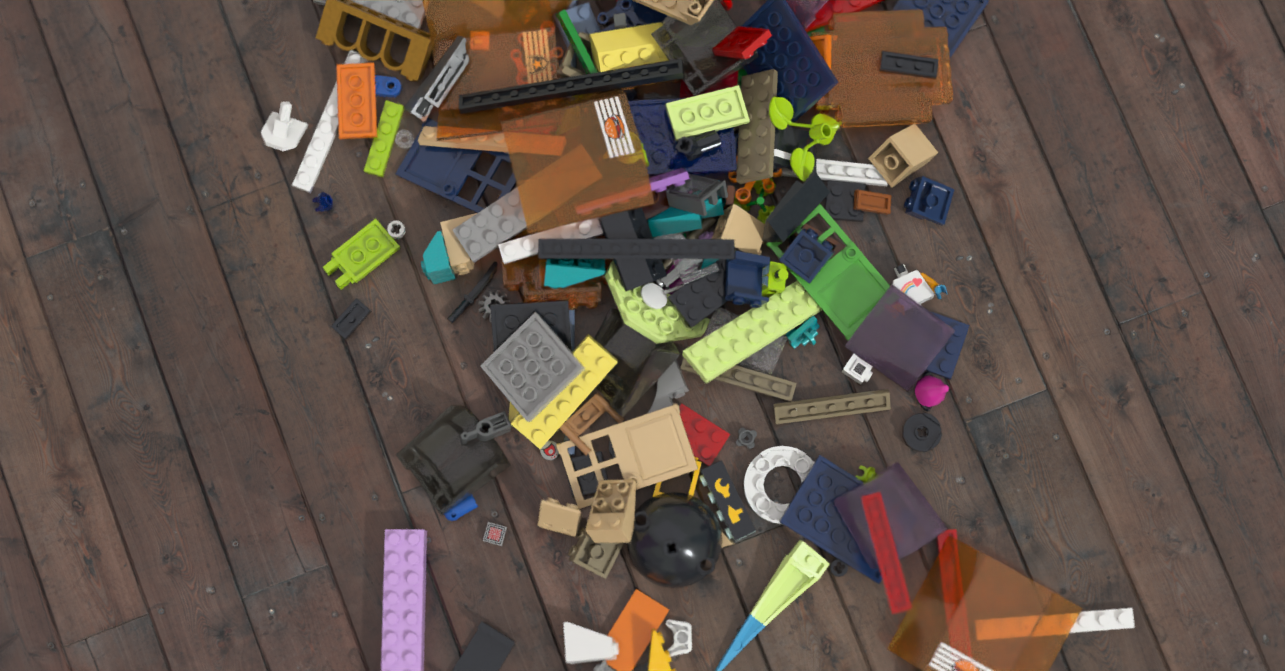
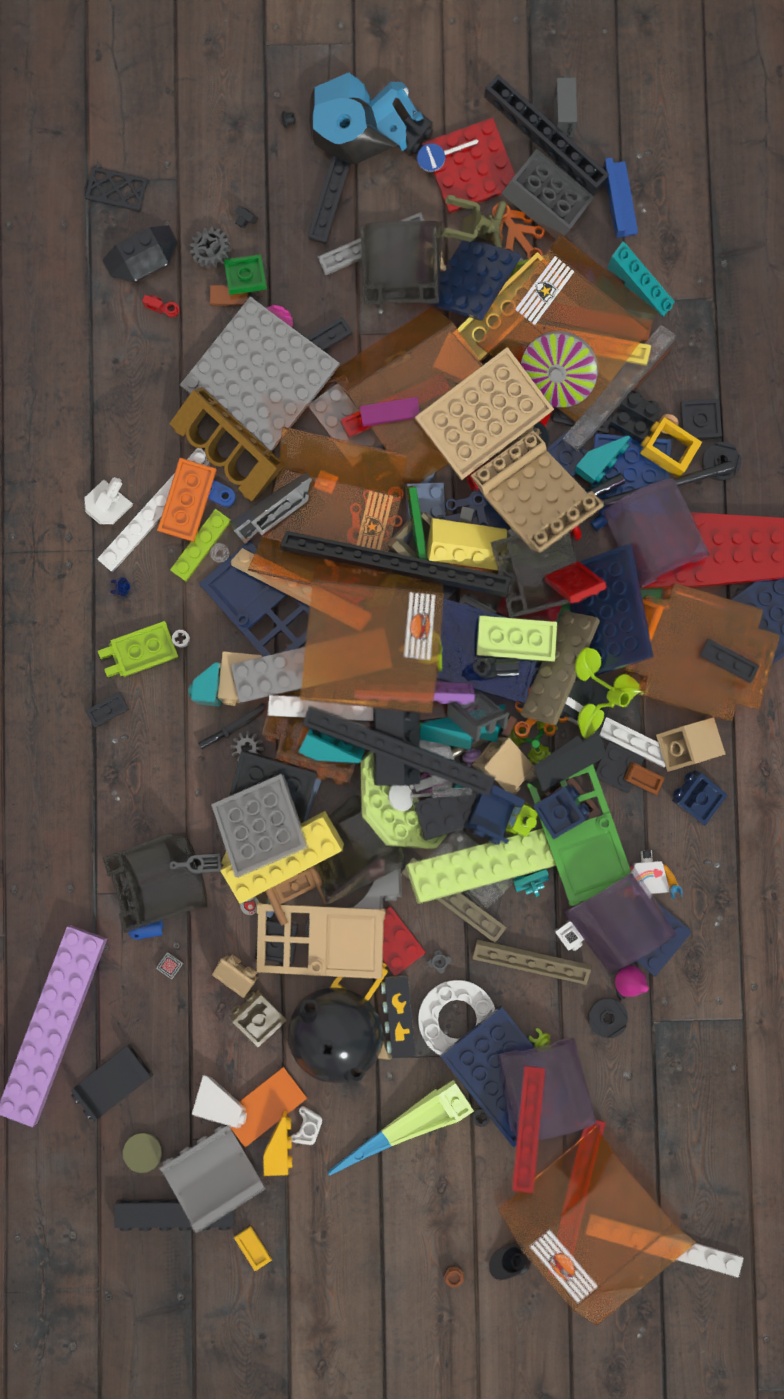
camera: 15 degrees right, 5 degrees up
tan slope [586,479,636,543] -> none

